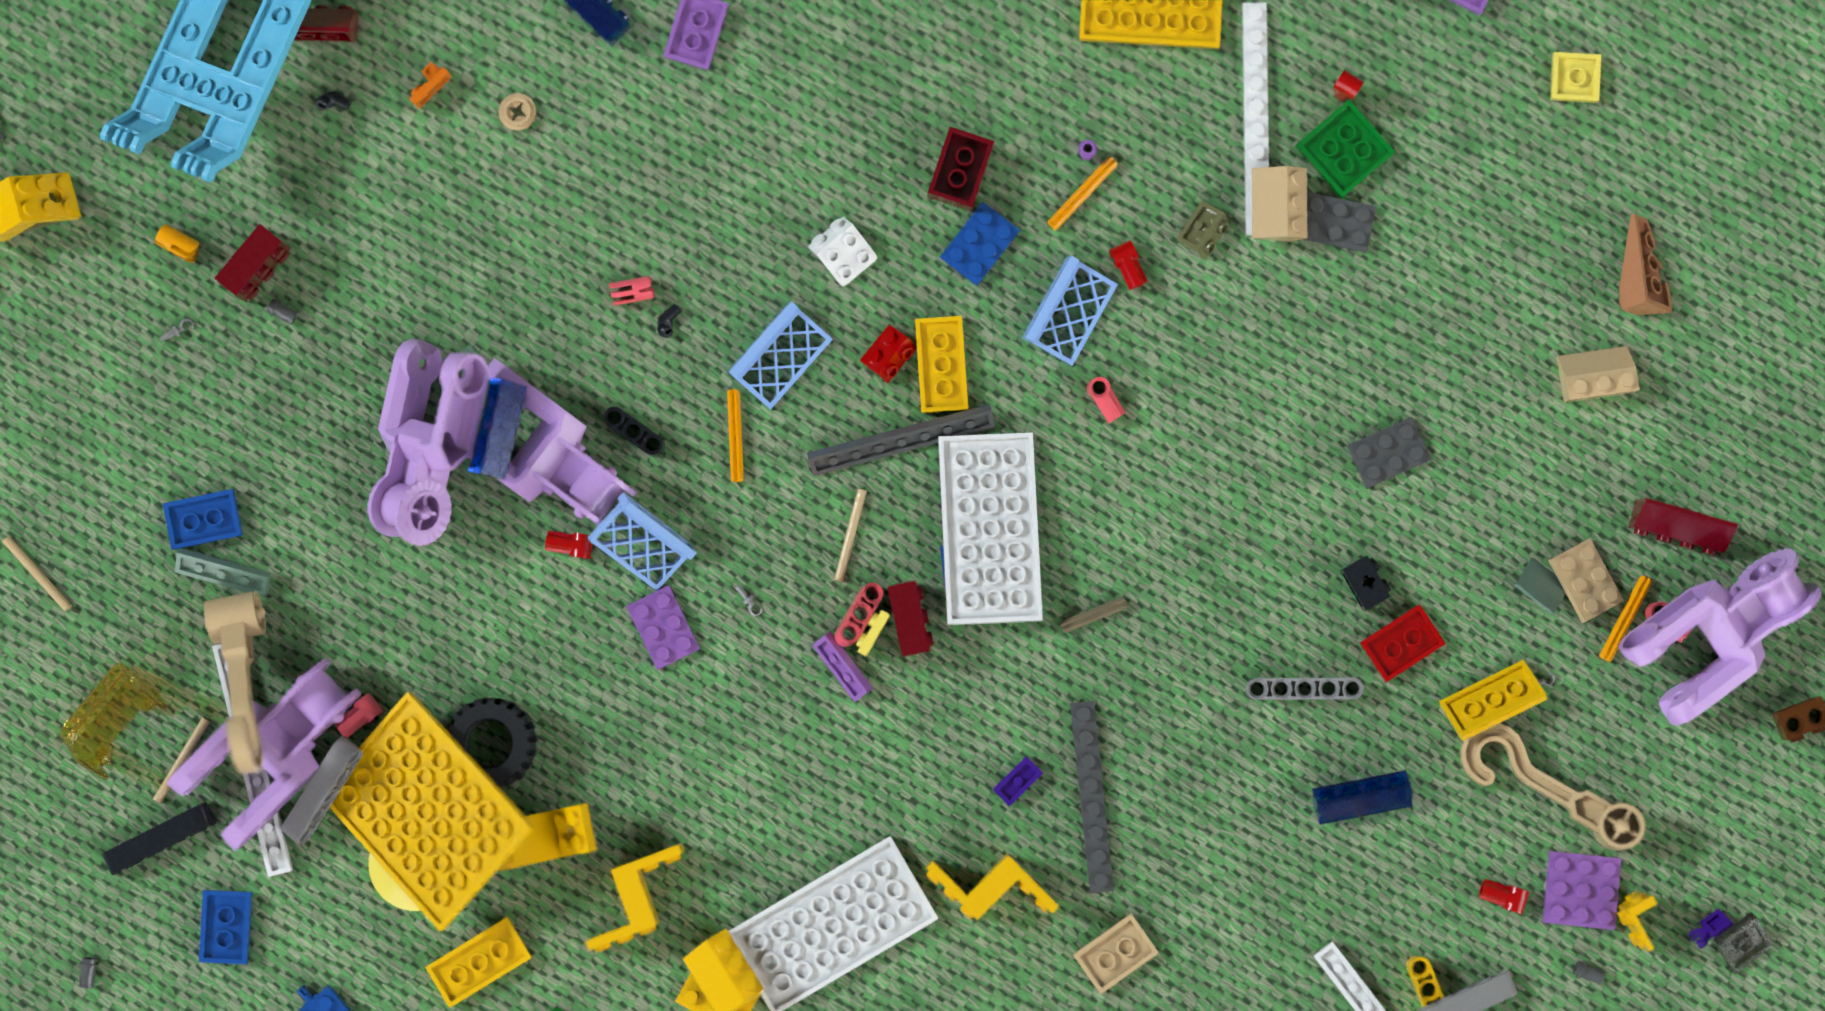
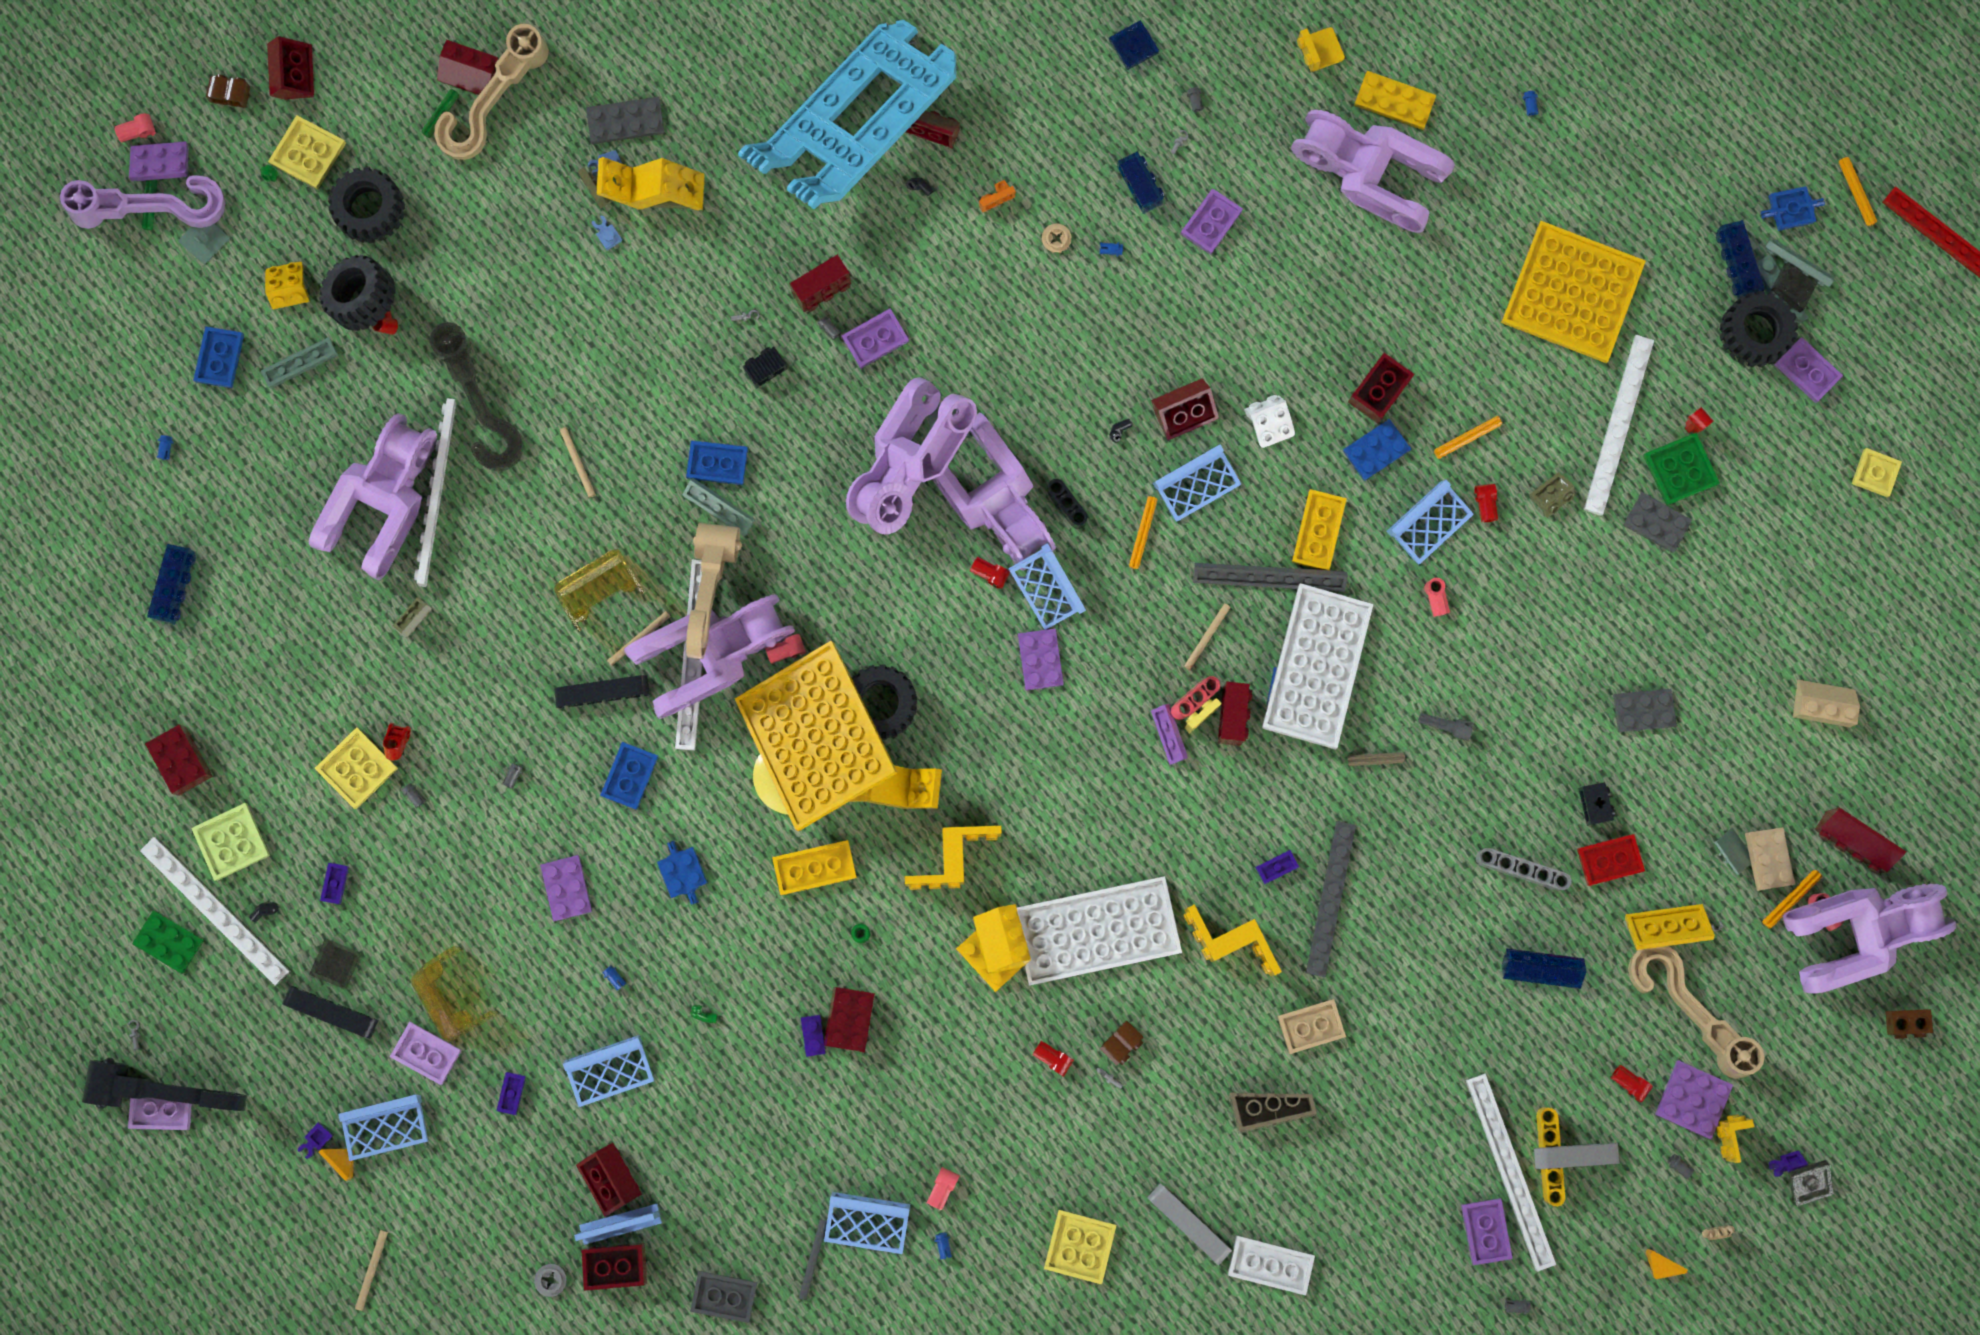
camera: 15 degrees right, 5 degrees down
light orange arm [155,224,199,263] -> none
light grey beam [281,736,363,846] -> none
clear blue brick [469,378,527,480] -> none
coral arm [608,276,654,306] -> none
light grey hand [735,584,763,616] -> none
red bracket [860,324,917,383] -> none
medium lavender pin [1078,140,1097,160] -> none
tan slope [1252,166,1307,242] -> none
nougat wedge [1619,214,1672,315] -> none
none -> black brick [743,347,788,389]
none -> medium lavender plate [842,309,909,369]
none -> blue pin [1100,242,1123,257]
none -> dark red slope [1151,378,1219,441]
none -> dark grey piece [1418,713,1474,741]

